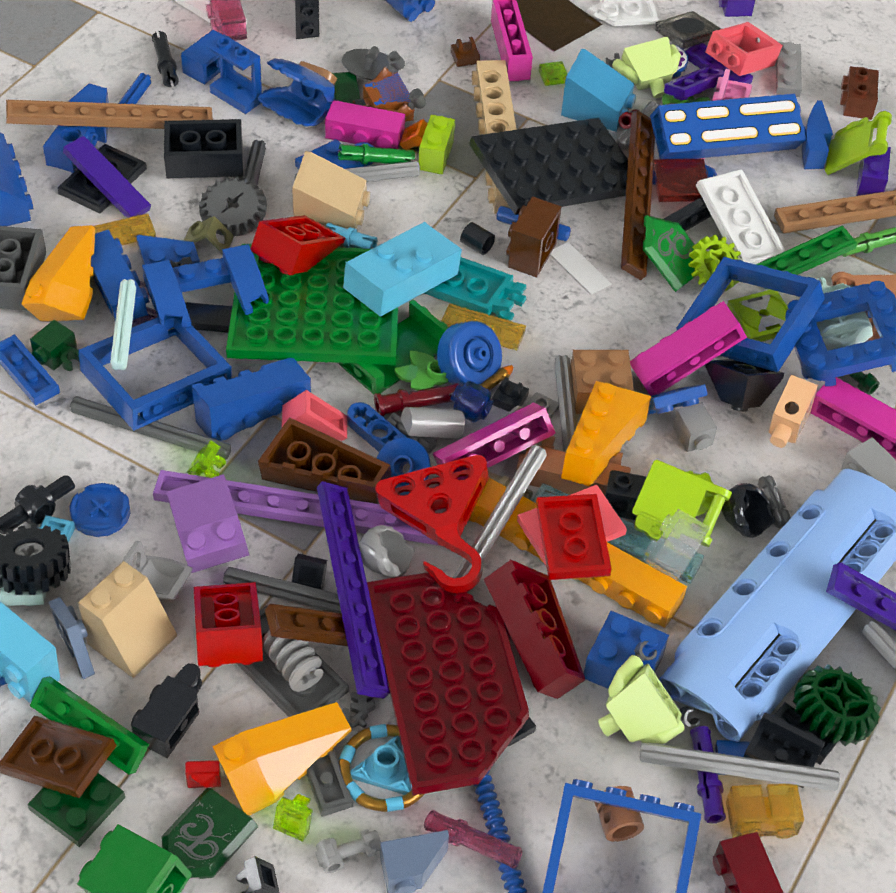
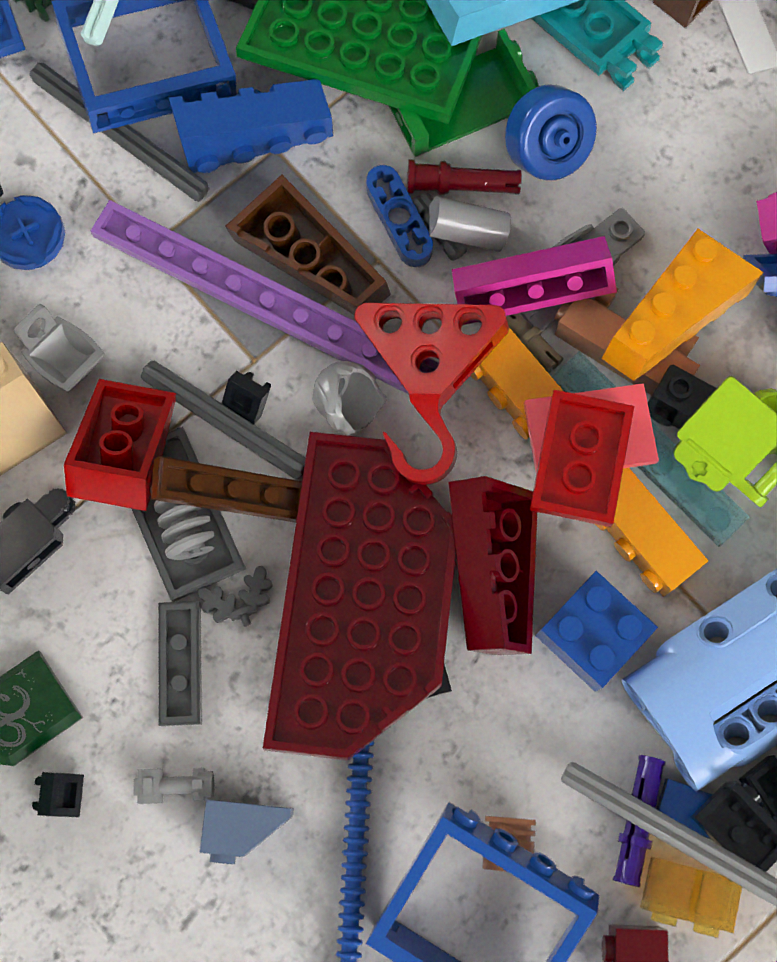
camera: 20 degrees right, 25 degrees up
medium lavender slope [166,474,249,573] -> none
red tile [185,760,221,788] -> none
clear neon green tile [187,440,226,478] -> none
light orange wedge [212,702,352,816] -> none
clear neon green tile [273,794,313,842] -> none
coral slope [282,390,347,441] -> none
dark purple tile [317,481,390,699] -> none
medium azure piece [338,724,424,812] -> none
blue dish [377,438,431,495] -> none
bright green plate [394,351,448,390] -> none
clear pink pin [424,810,523,869] -> none
clear yellow tile [441,304,526,351] -> none
clear blue head [450,381,494,423] -> none
light grey axle [453,445,547,578] -> none
pearl gold piece [463,365,514,405] -> none
black tile [491,377,529,412] -> none
light grey axle [555,355,577,452] -> none
medium nougat brick [571,350,634,414] -> none
yellowish green torso [598,641,700,744] -> none
clear brick [644,509,710,581] -> none

